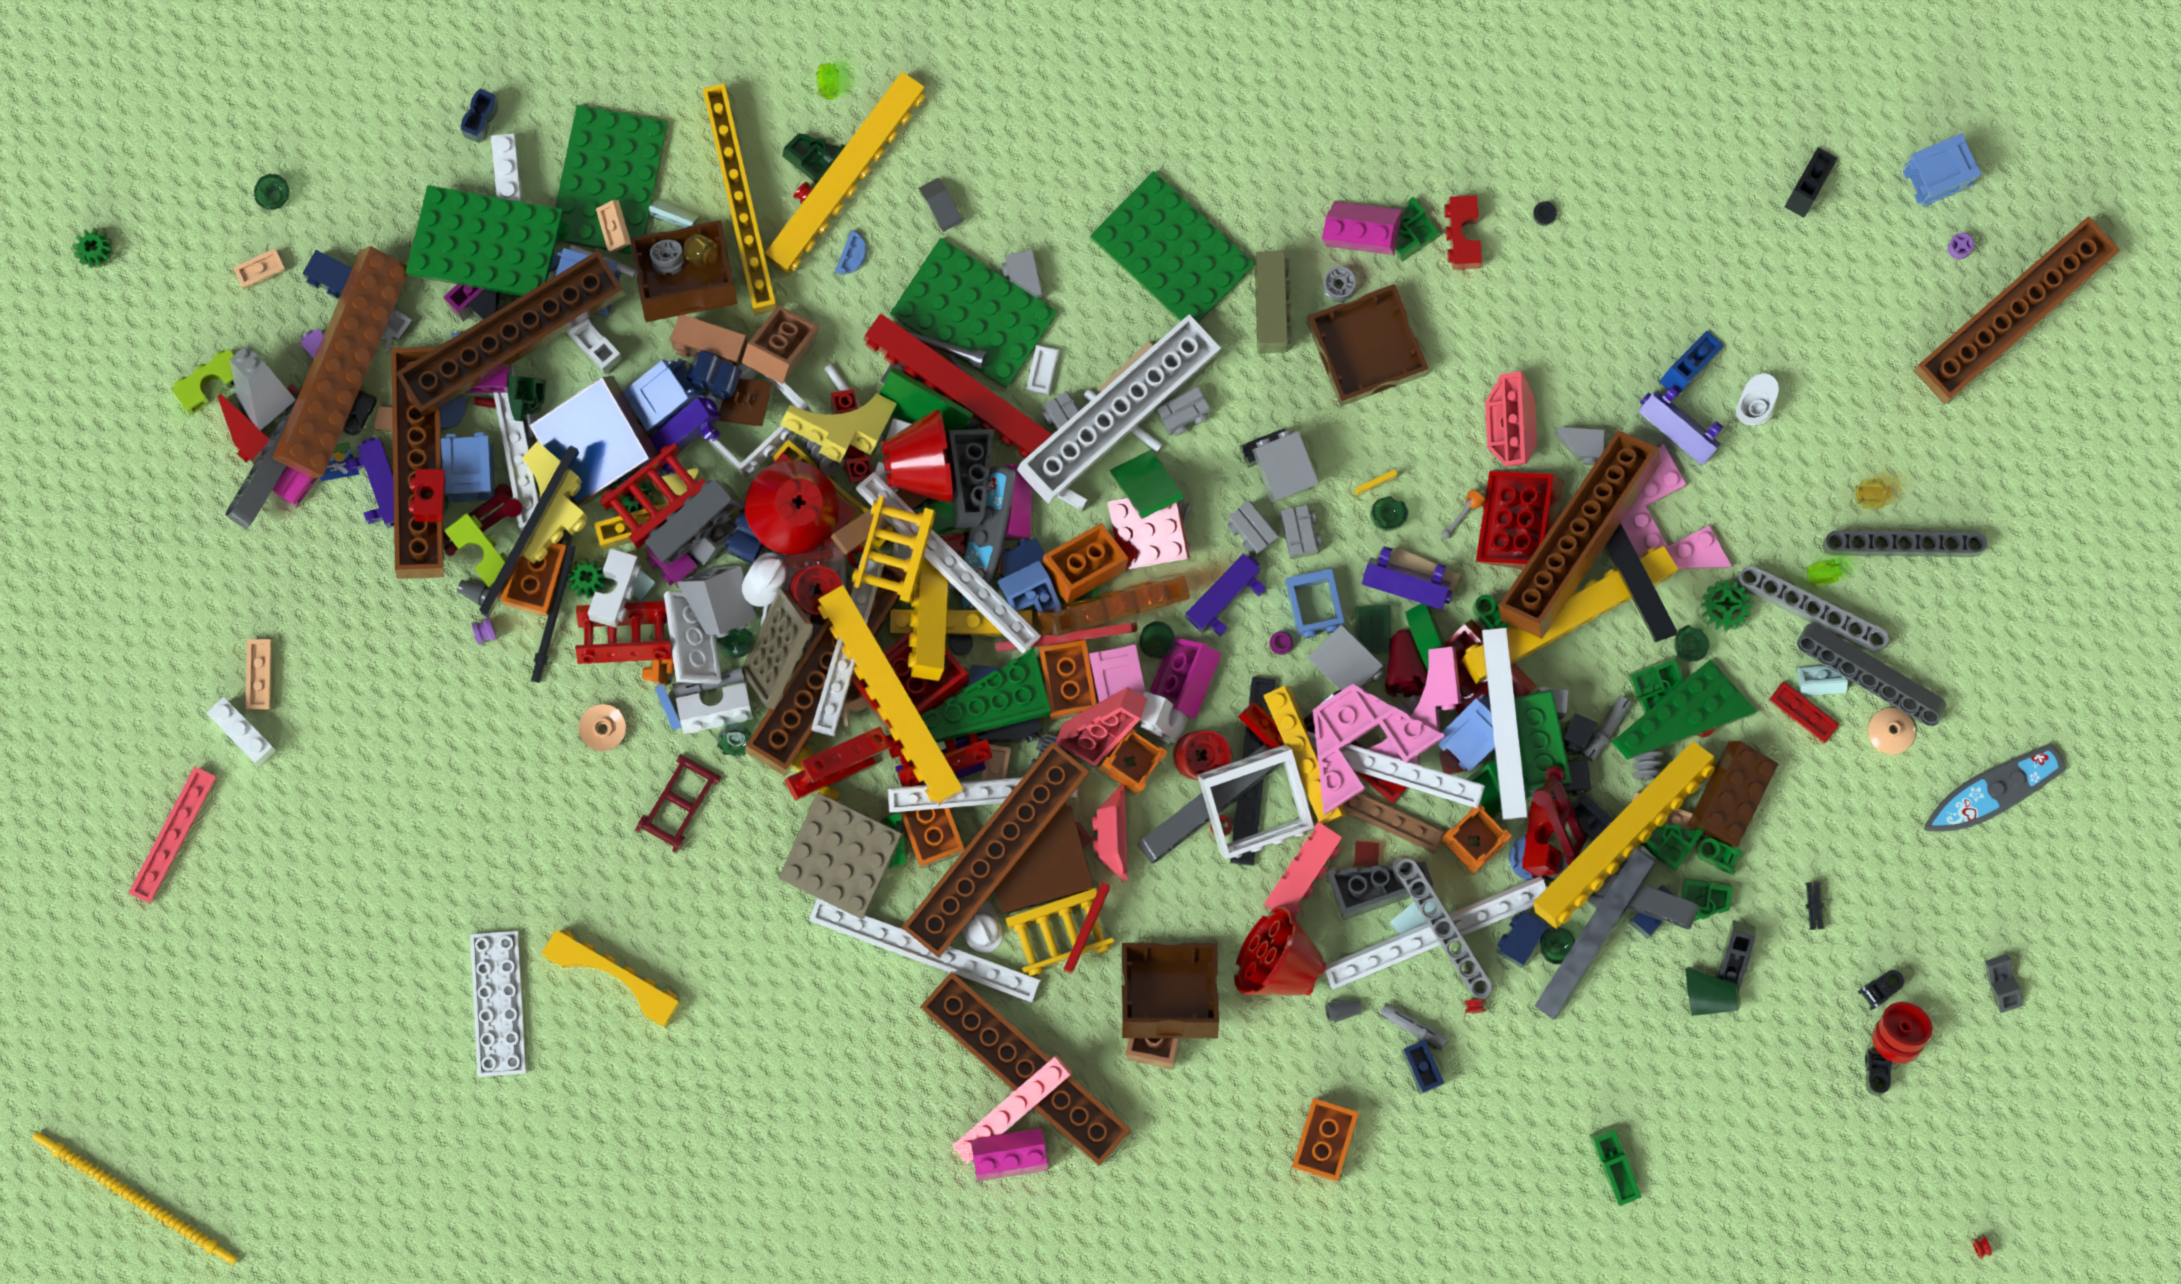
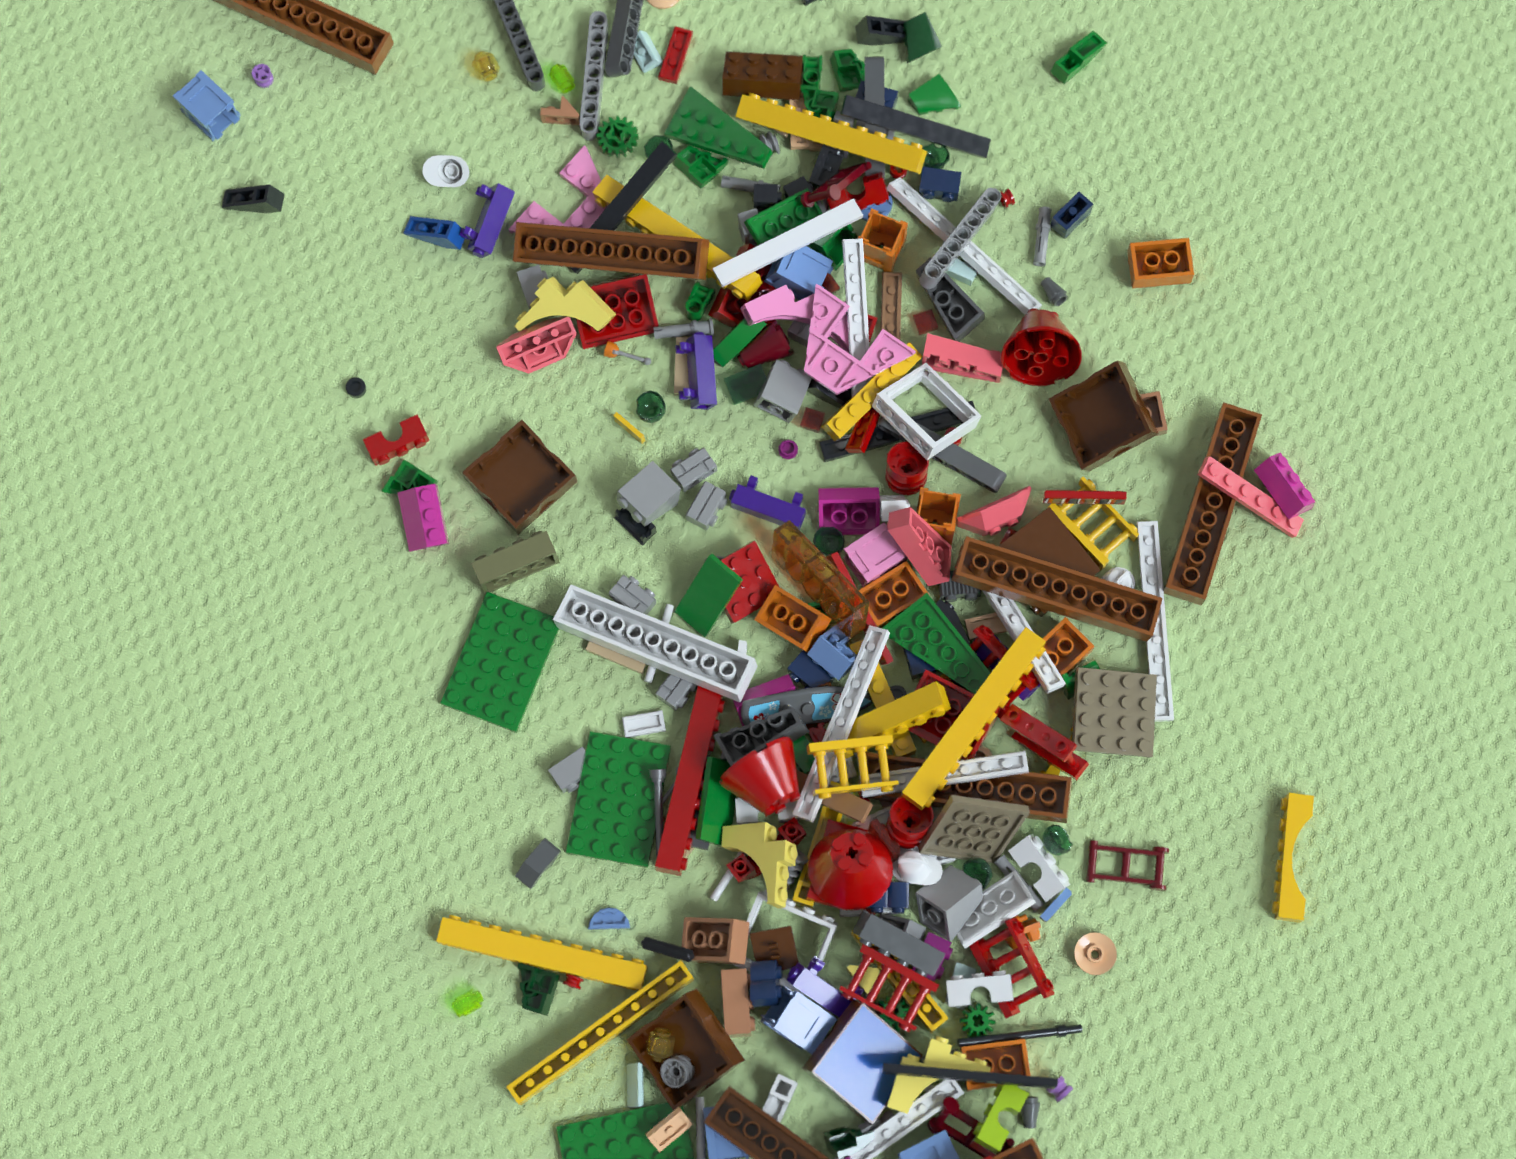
camera: 105 degrees left, 5 degrees down
white plate [470,931,526,1077] -> none
medium blue window [1285,568,1345,638] -> none
light grey wheel [1322,266,1356,302] -> none
none -> light yellow arch [514,277,616,332]
none -> nougat slope [540,96,580,126]
none -> black axle [641,937,695,962]
none -> light grey pin [654,318,714,340]
none -> clear red plate [800,407,825,433]
none -> green slope [908,74,961,115]

